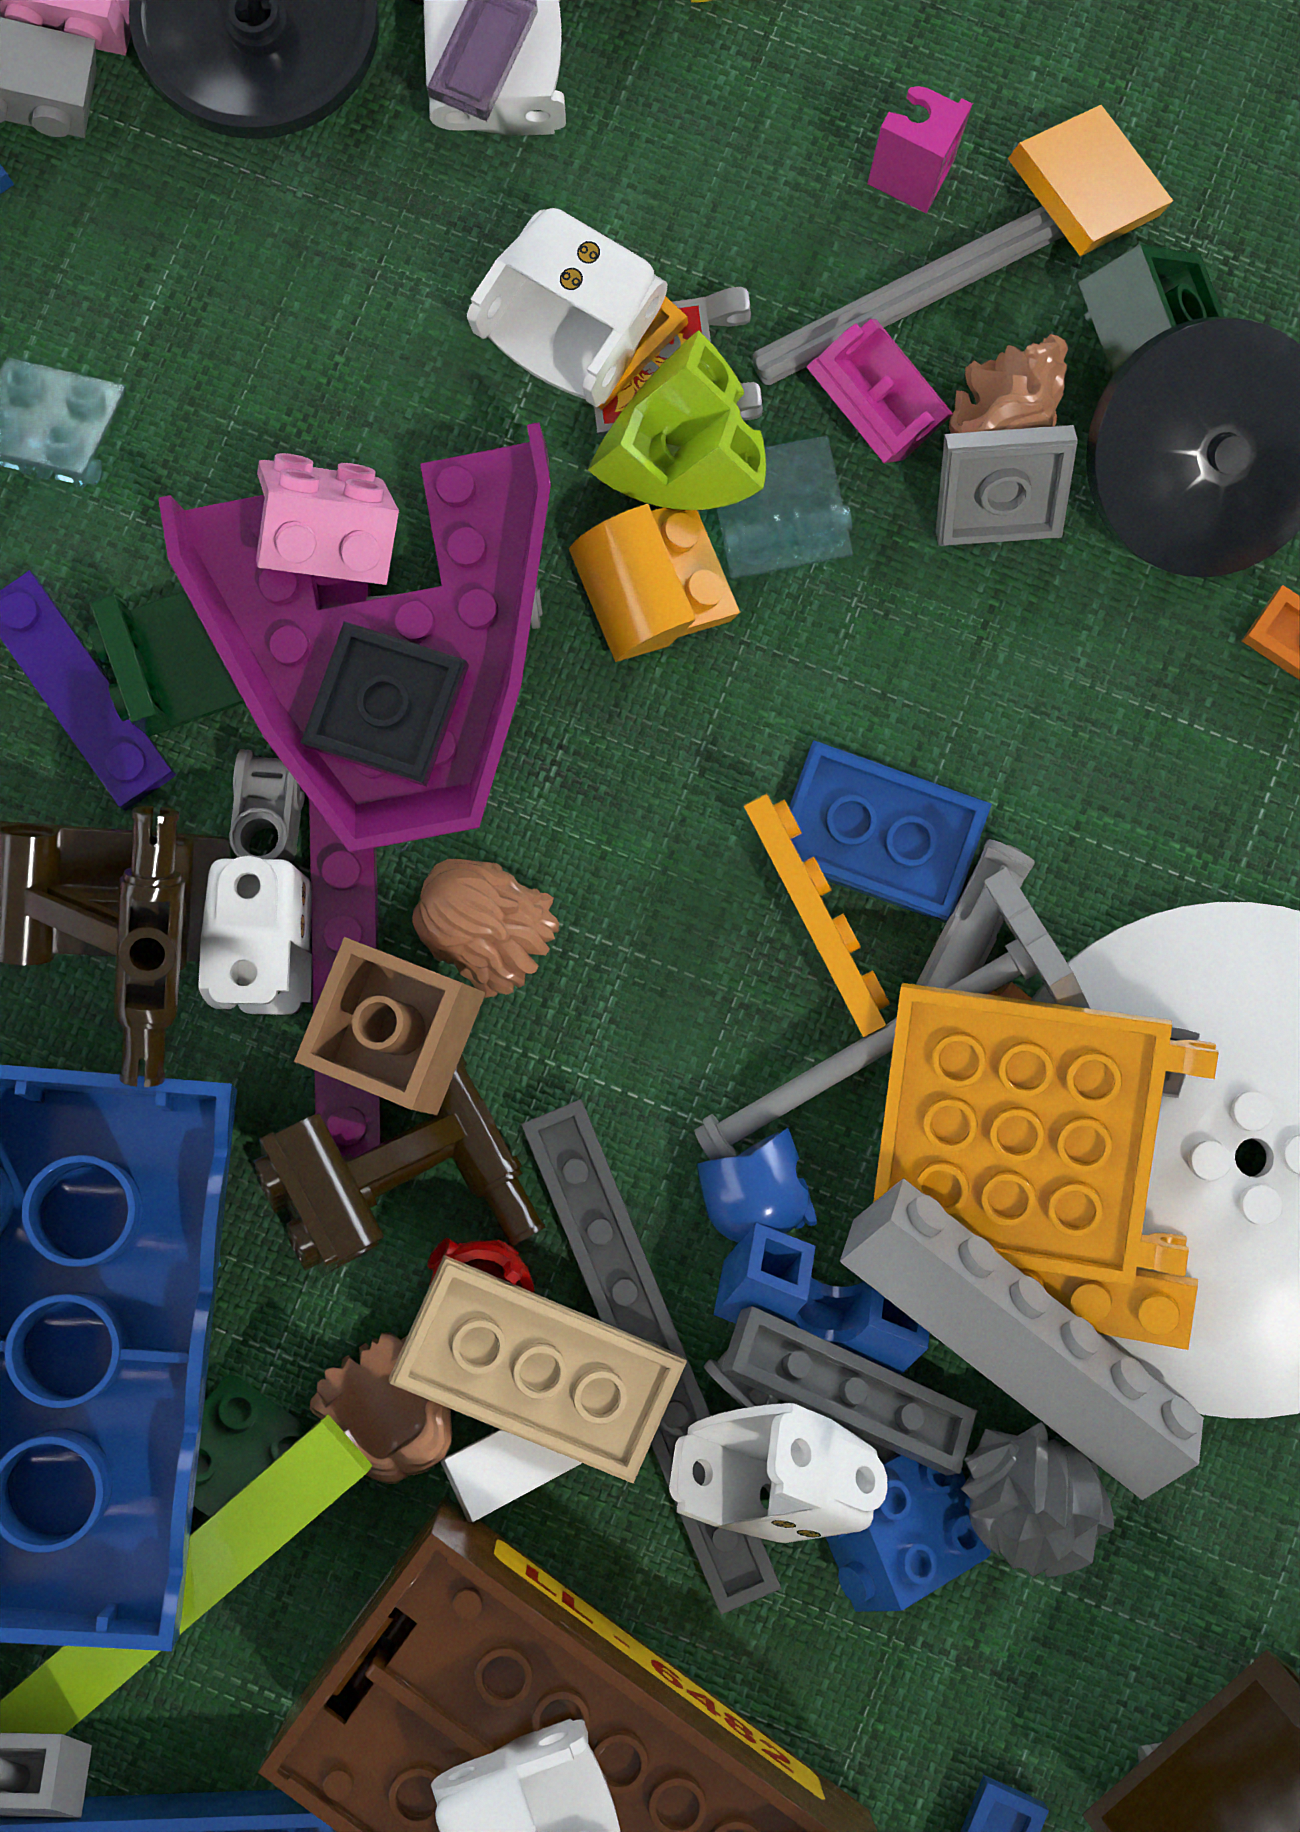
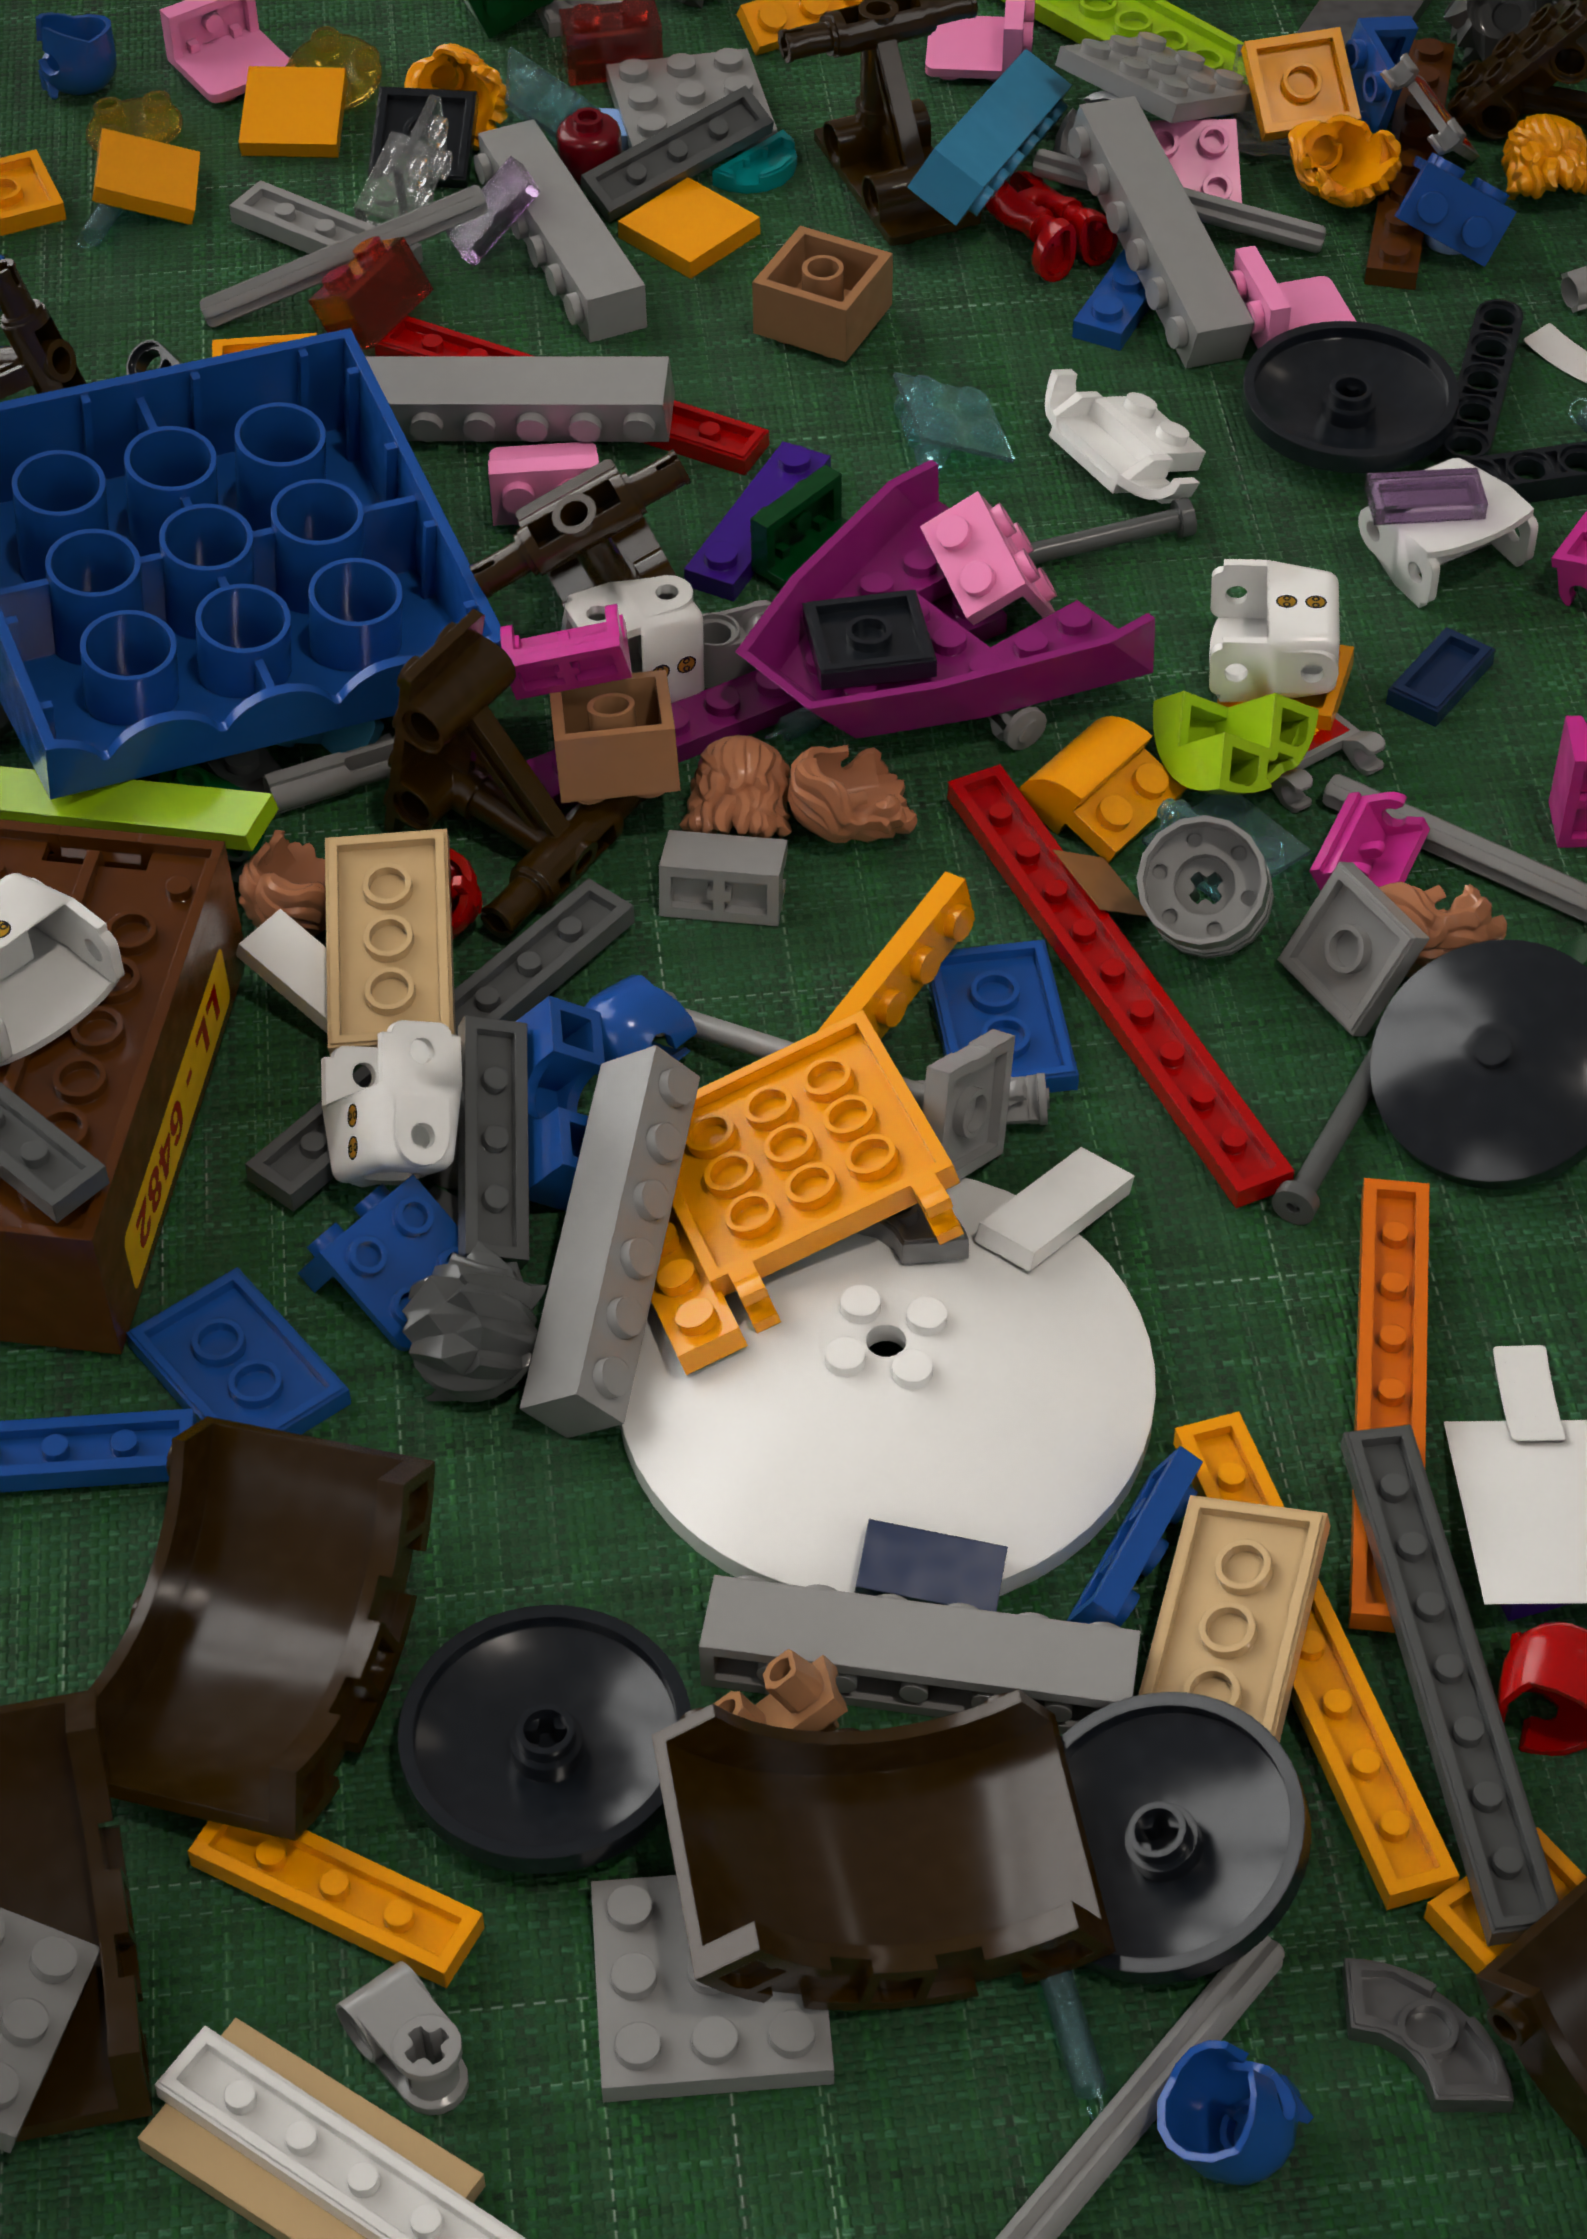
camera: 65 degrees right, 35 degrees down
none -> blue tile [126,1267,352,1435]
none -> light grey piece [263,733,394,815]
none -> dark pink hinge [500,604,632,700]
none -> light grey hinge [659,830,788,926]
none -> nougat hair [787,745,918,843]
none -> red plate [947,764,1295,1208]
none -> white tile [975,1147,1135,1272]
none -> dark grey bar [1029,497,1197,564]
none -> white plate [1045,369,1206,504]
none -> medium nougat sticker [1053,850,1148,917]
none -> light grey wheel [1136,815,1274,959]
none -> dark grey bar [1272,1046,1373,1225]
none -> dark blue tile [1386,627,1496,727]

